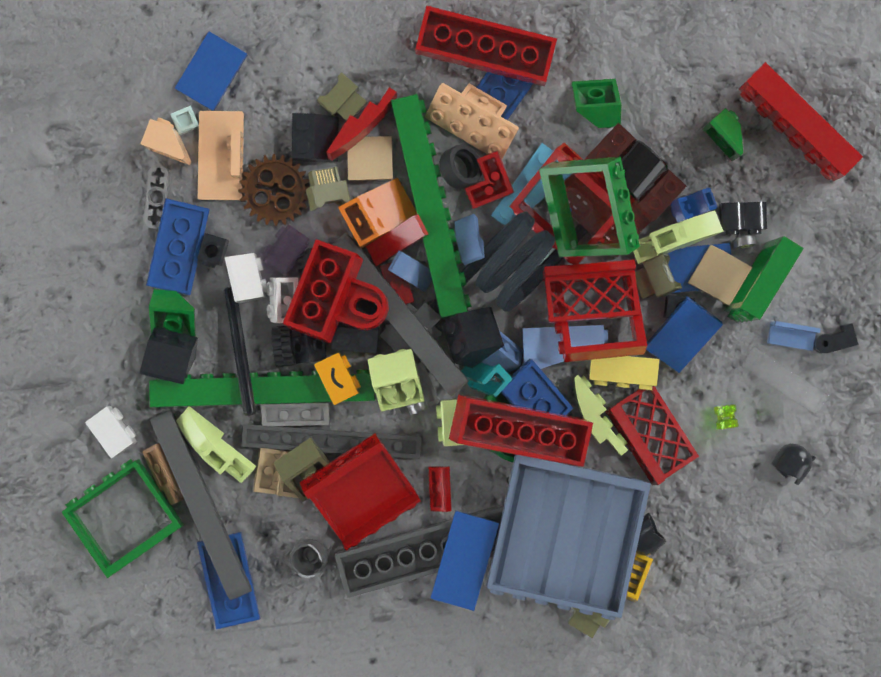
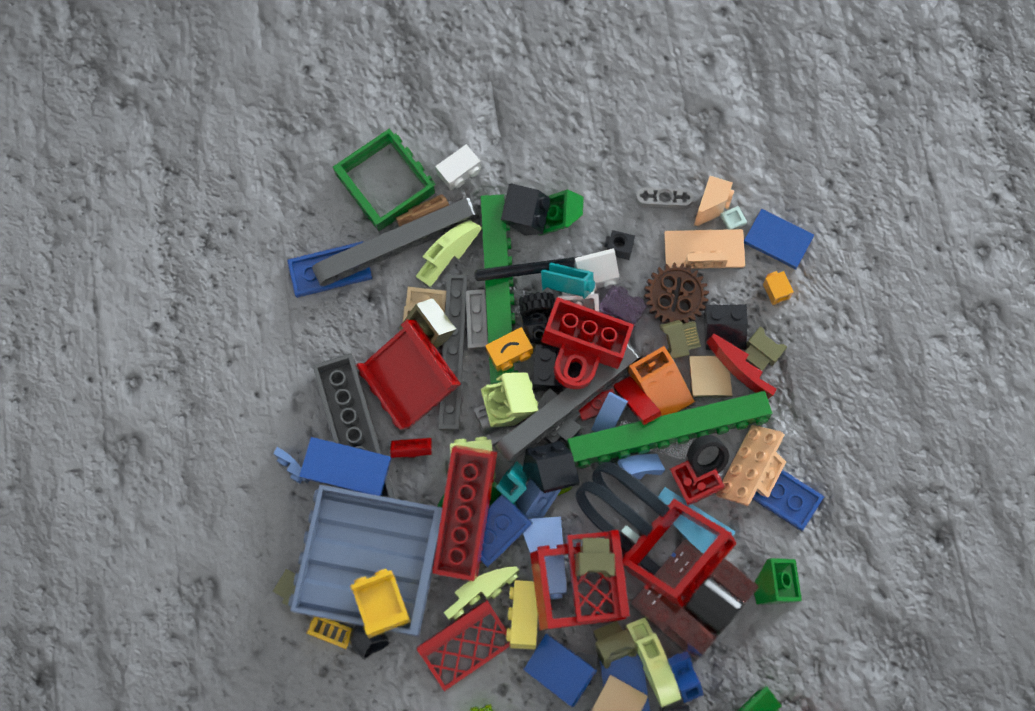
camera: 90 degrees right, 15 degrees down
blue tile [146,198,210,295] -> none
dark grey helmet [289,539,330,578] -> none
red brick [415,5,557,87] -> none
green window [539,157,640,257] -> none
none -> medium blue slope [273,447,310,484]
none -> yellow panel [350,569,410,638]
none -> teal window [541,263,595,299]
none -> olive piece [575,538,615,577]
none -> light orange brick [763,271,794,305]

